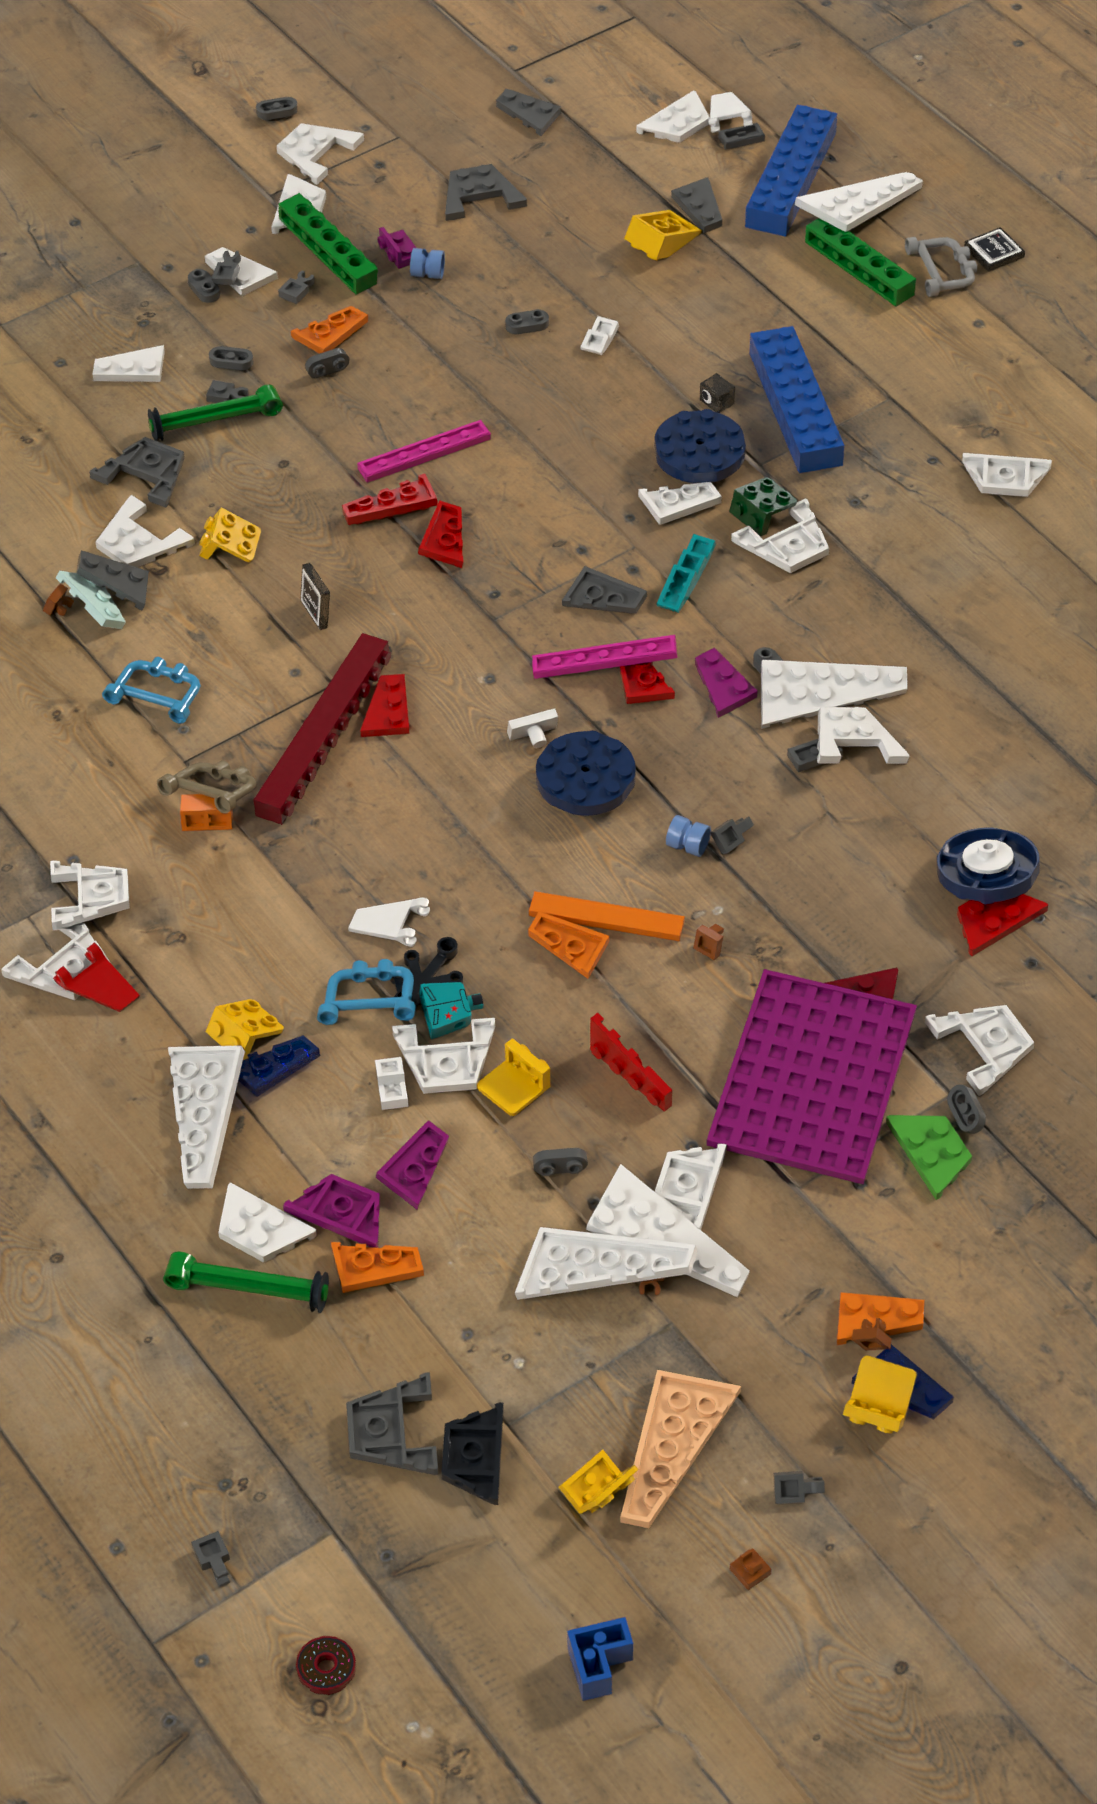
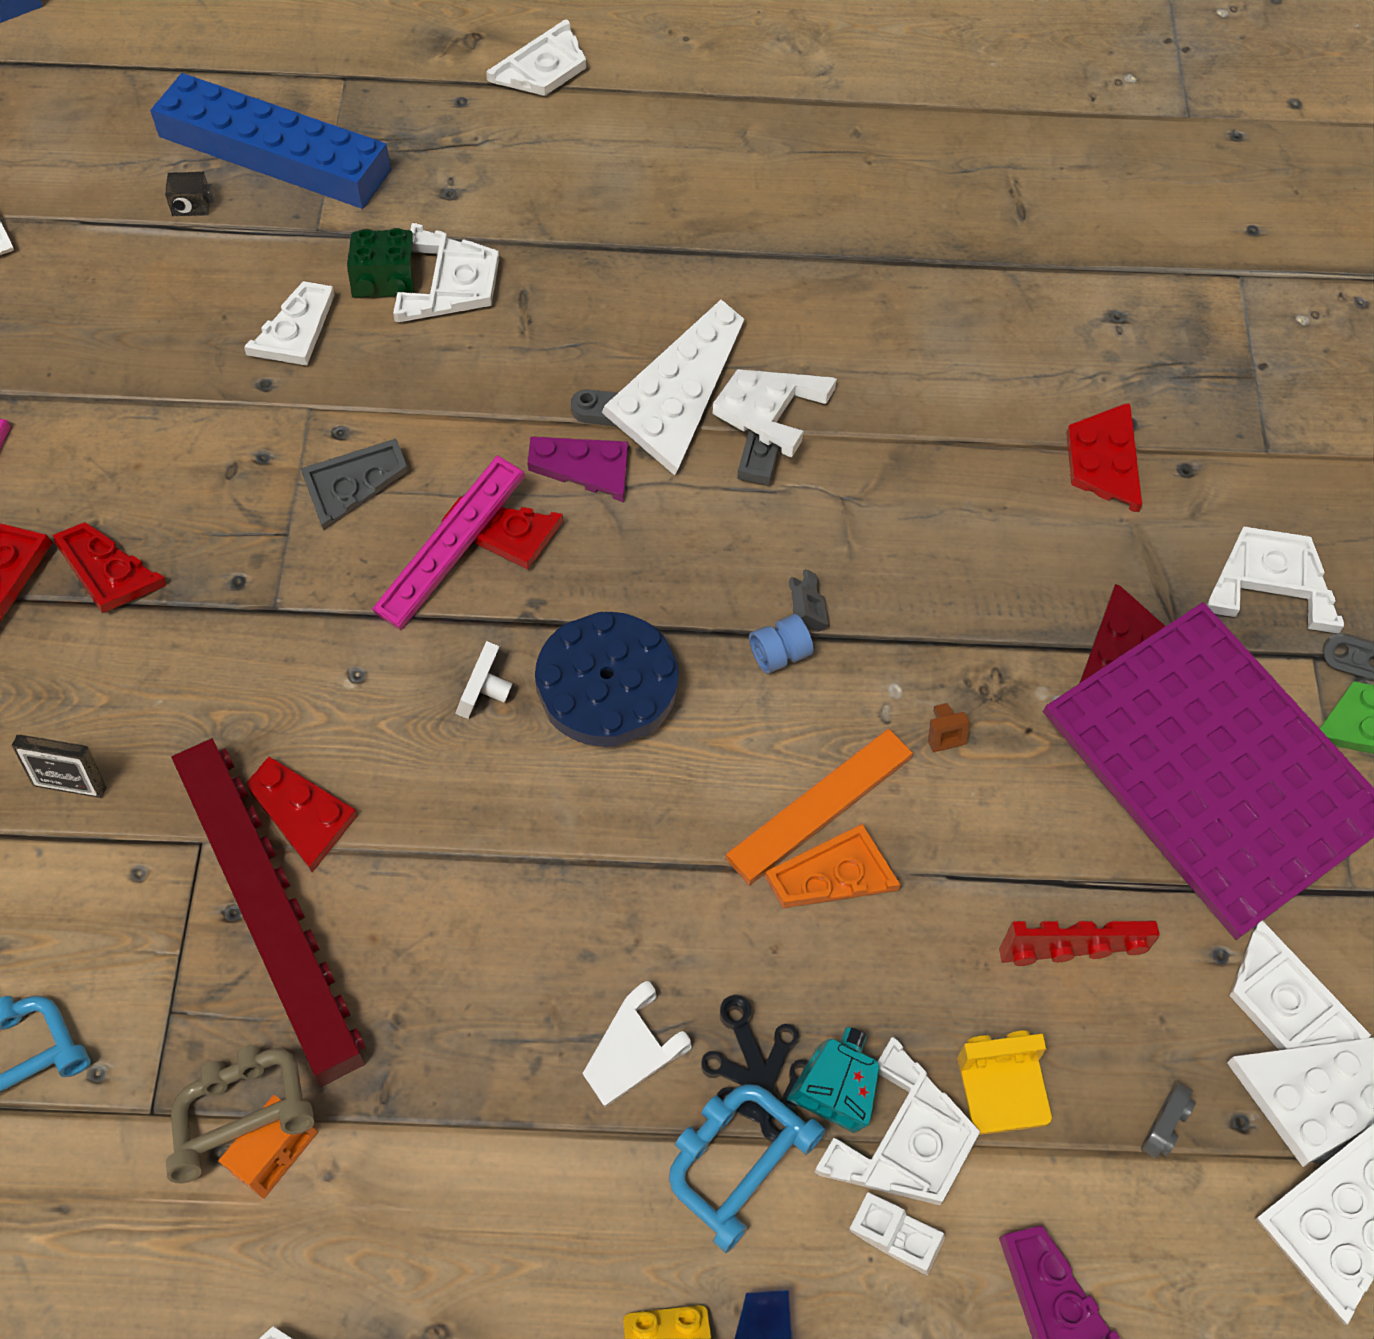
camera: 55 degrees left, 10 degrees up
dark blue piece [654,409,746,483] -> none
teal slope [656,534,716,613] -> none
dark blue piece [937,827,1040,904] -> none

